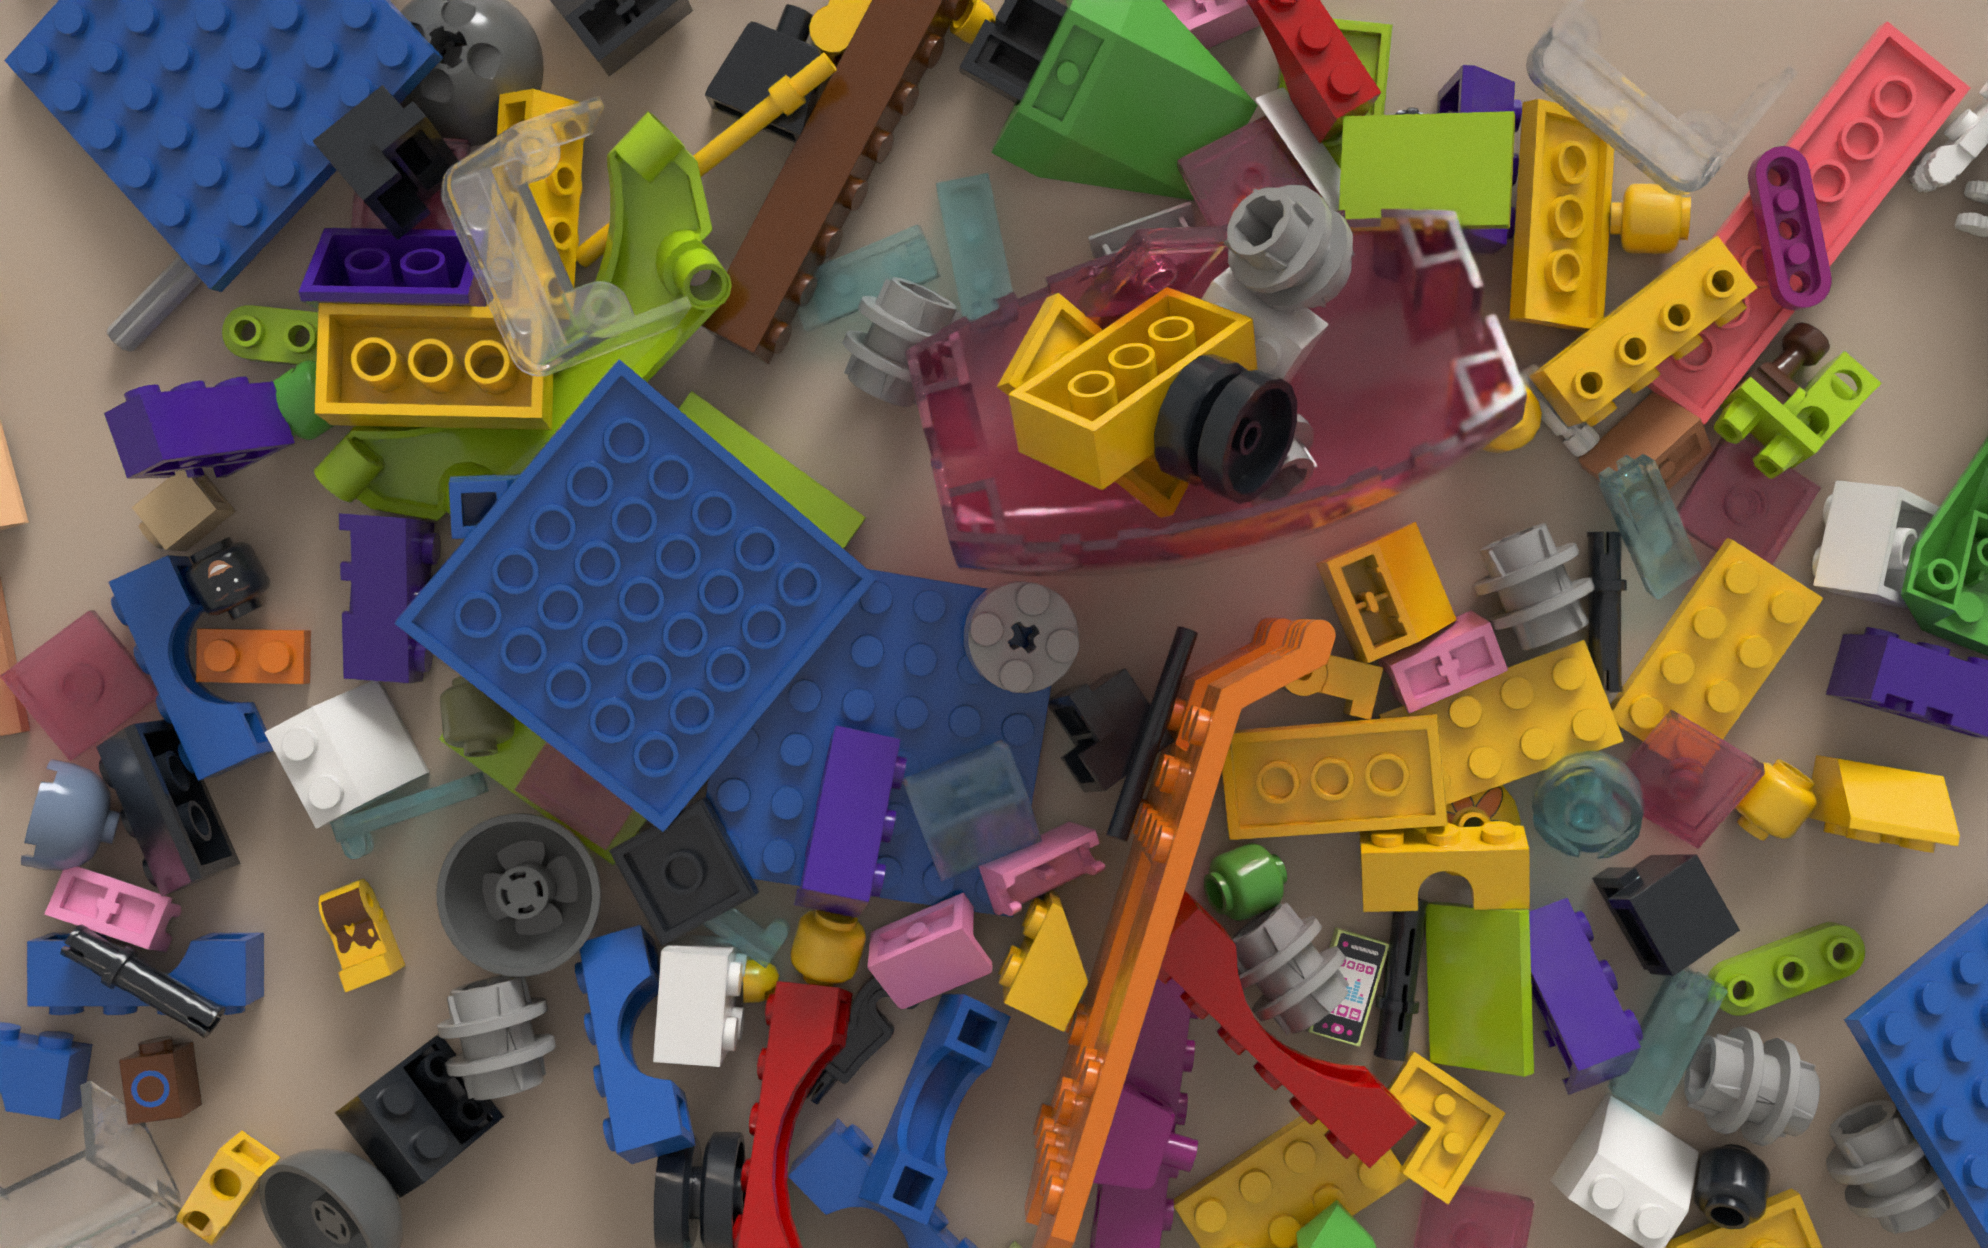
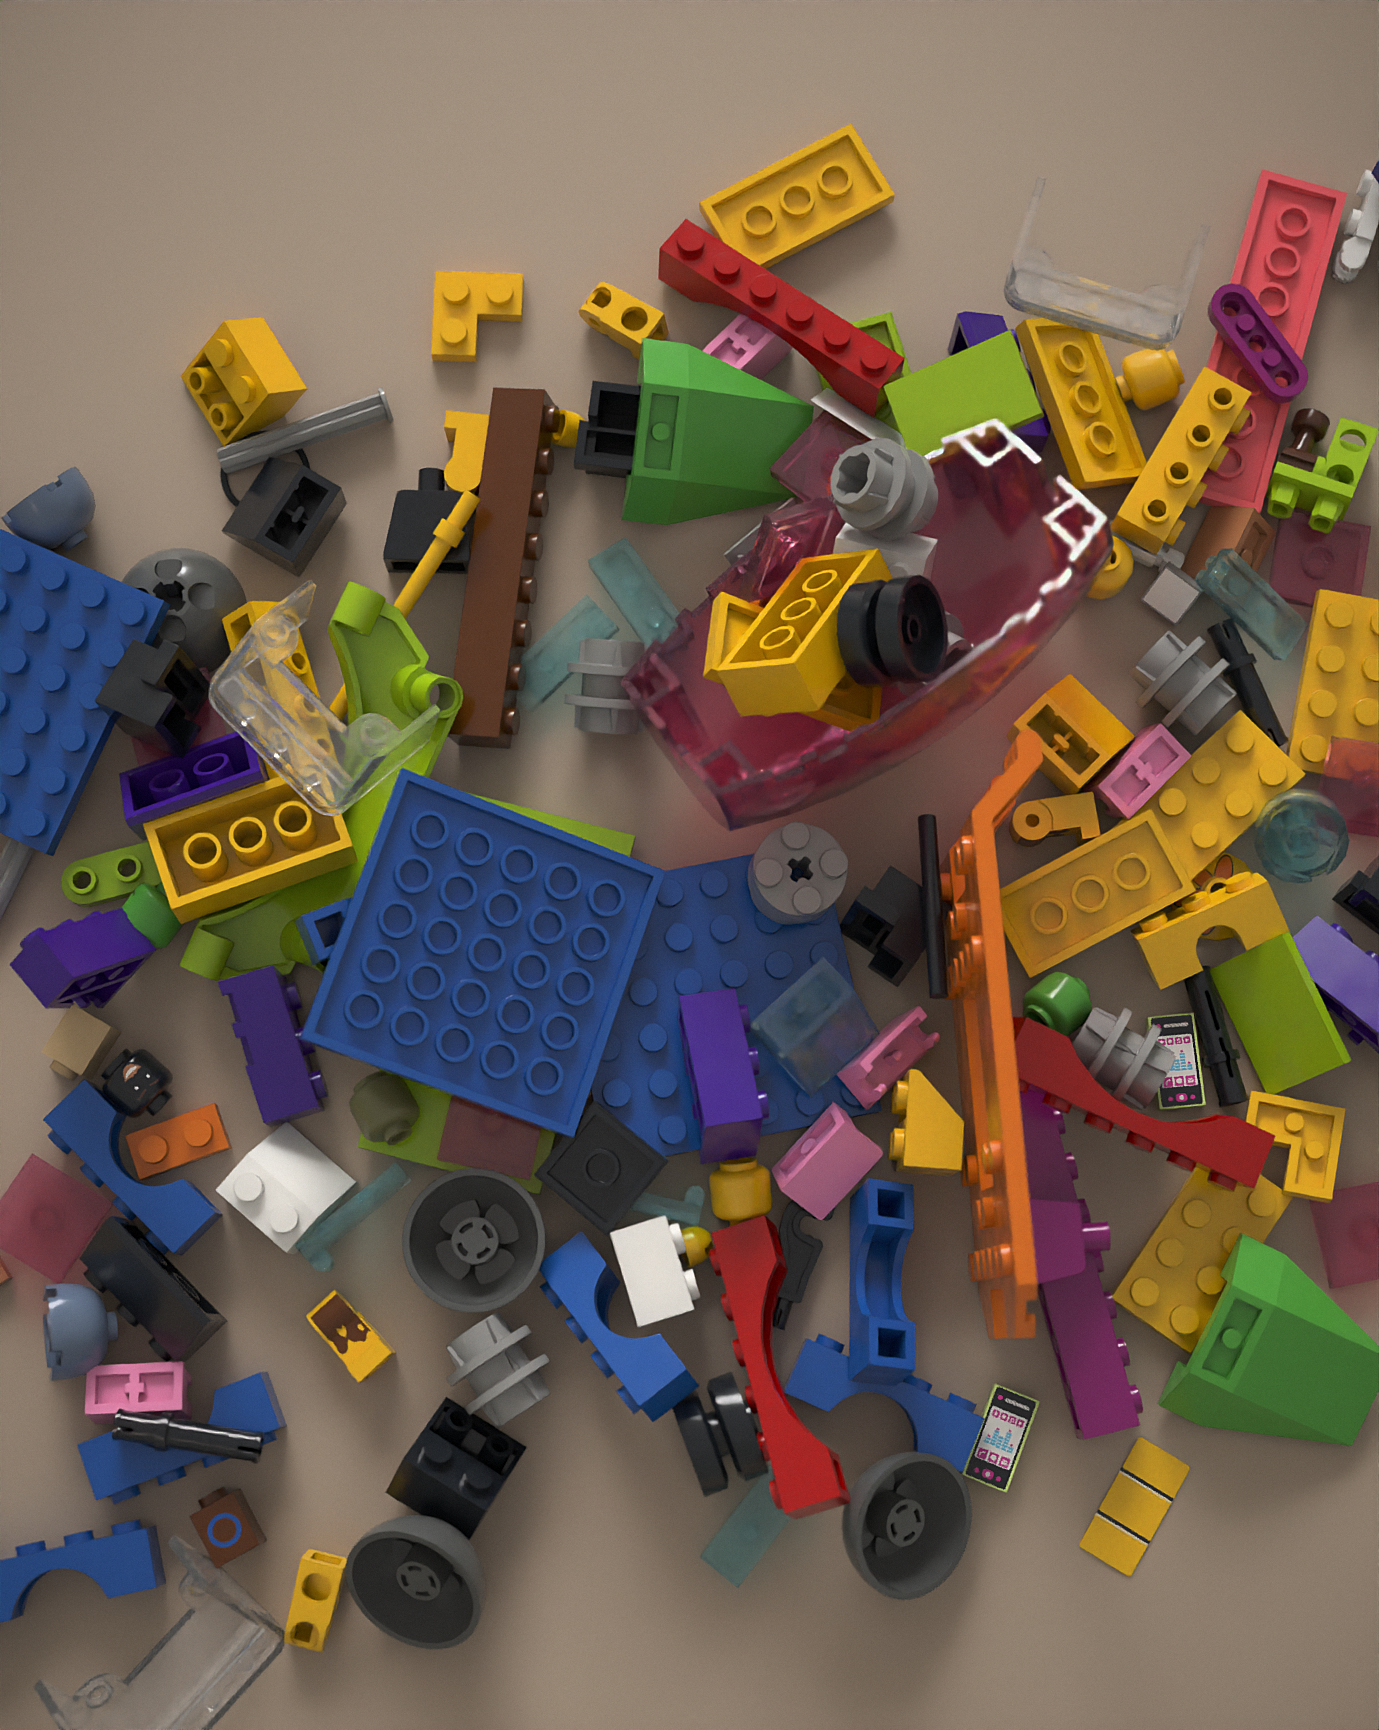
camera: 30 degrees left, 10 degrees down
none -> white tile [1140,561,1205,626]

